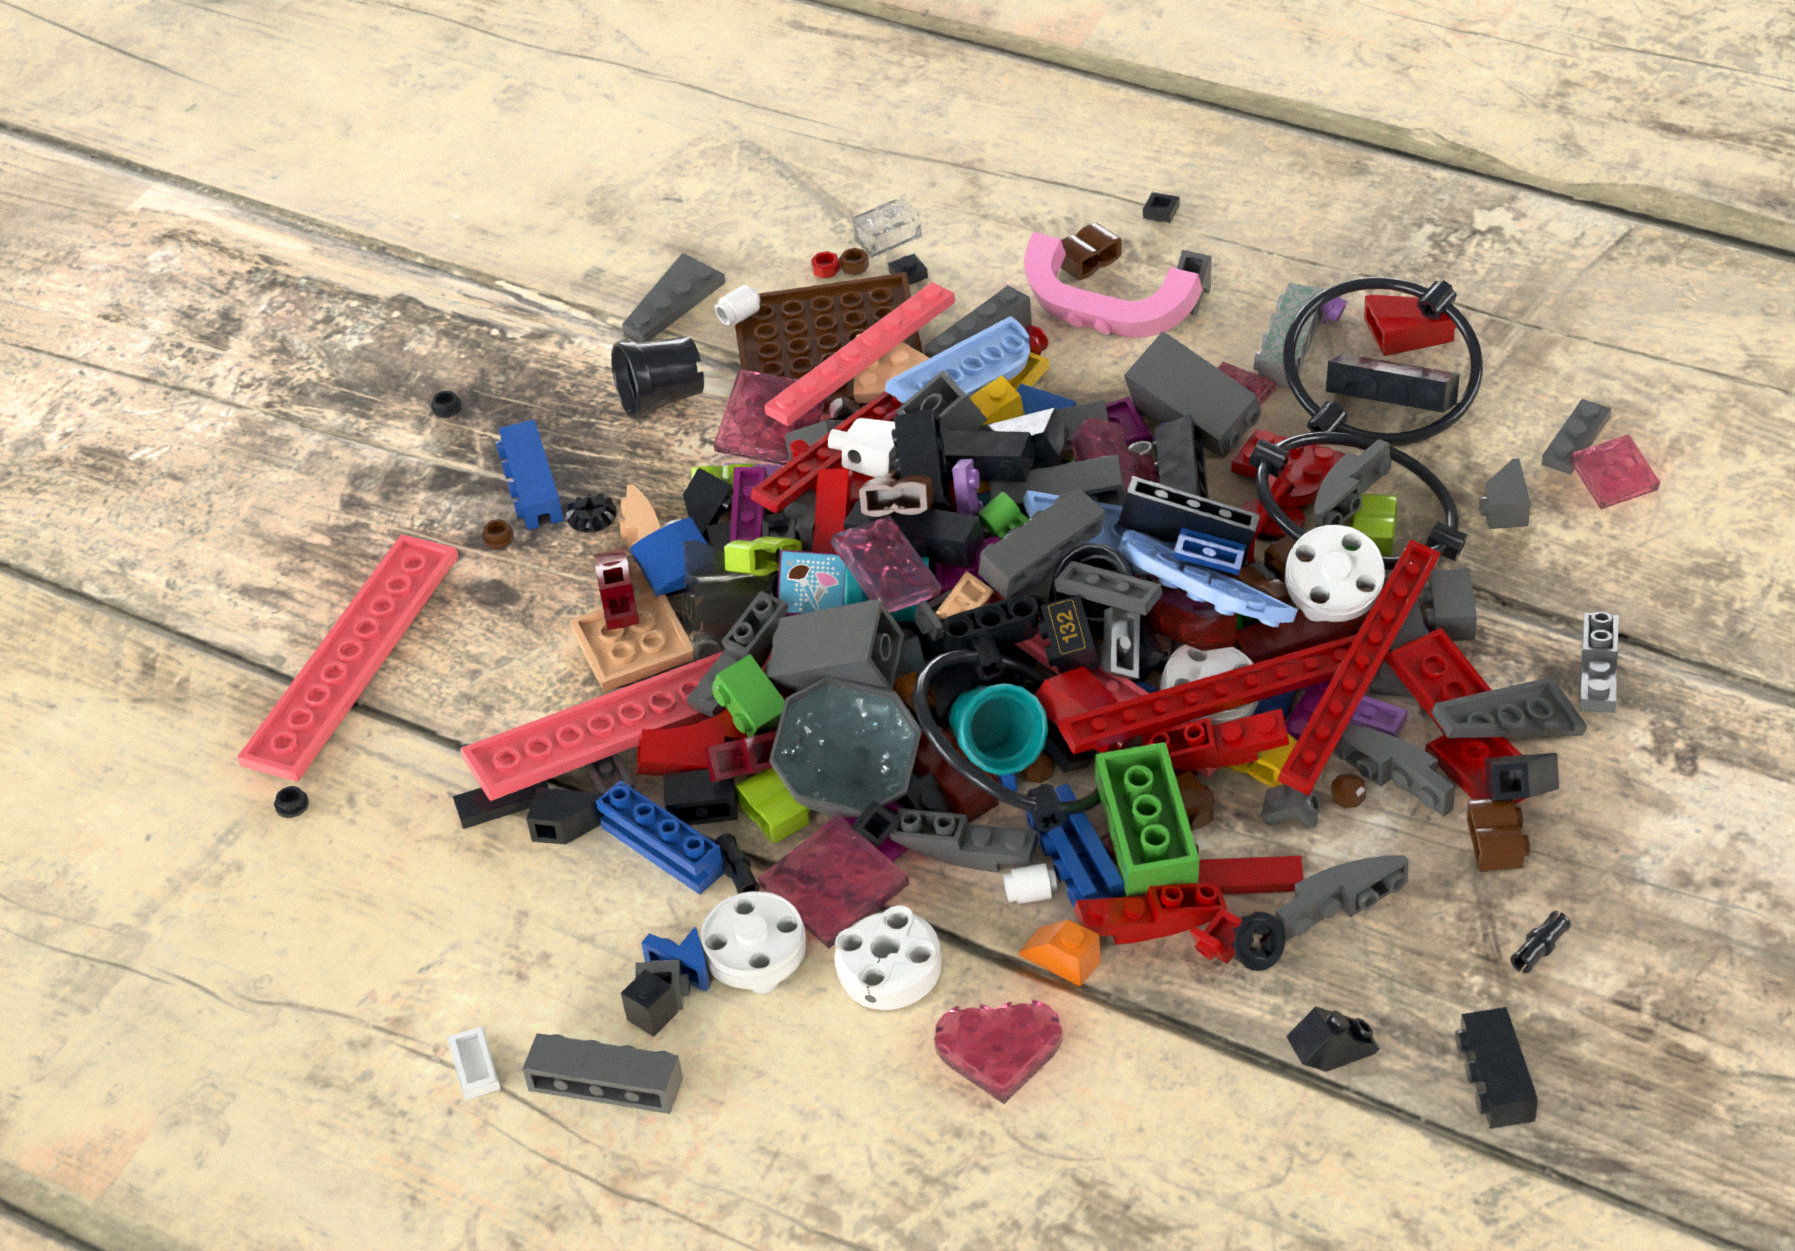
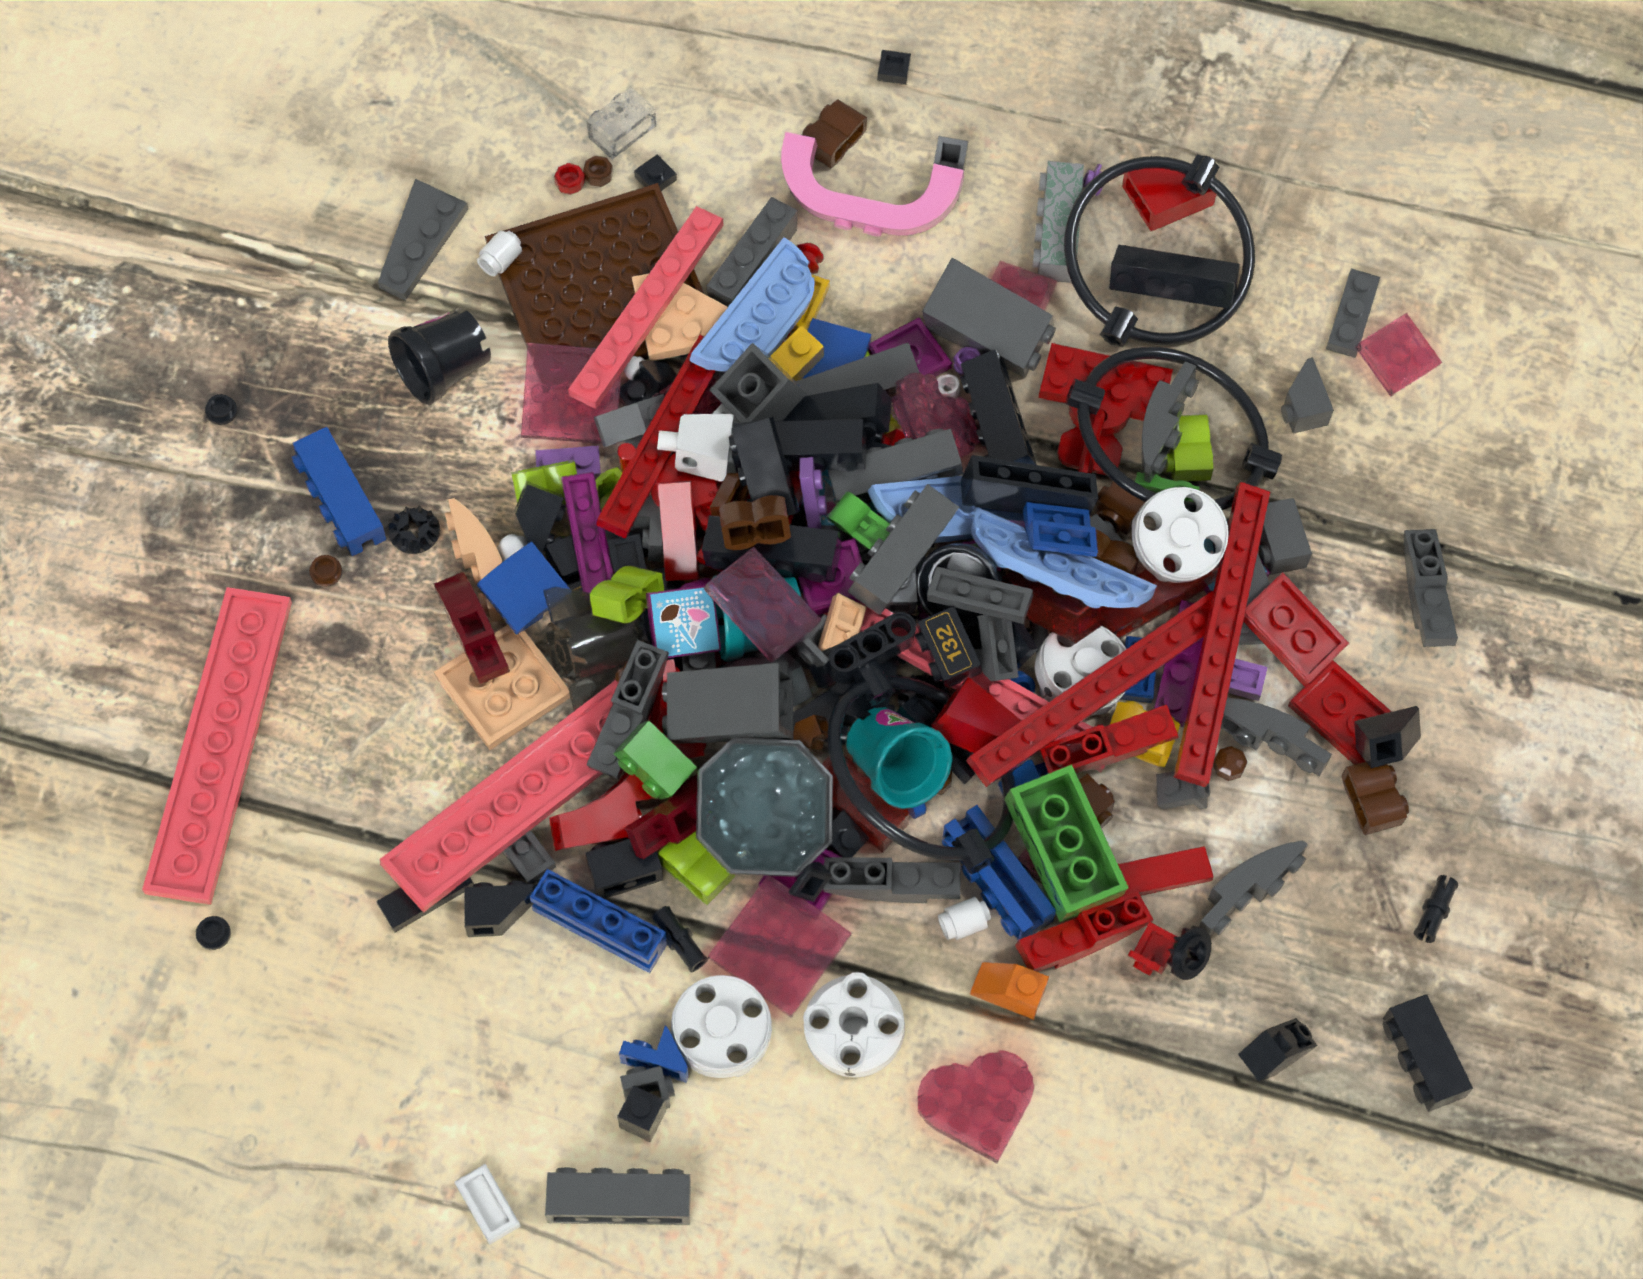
camera: 20 degrees left, 20 degrees up
dark grey wing [1431,677,1587,738] -> none

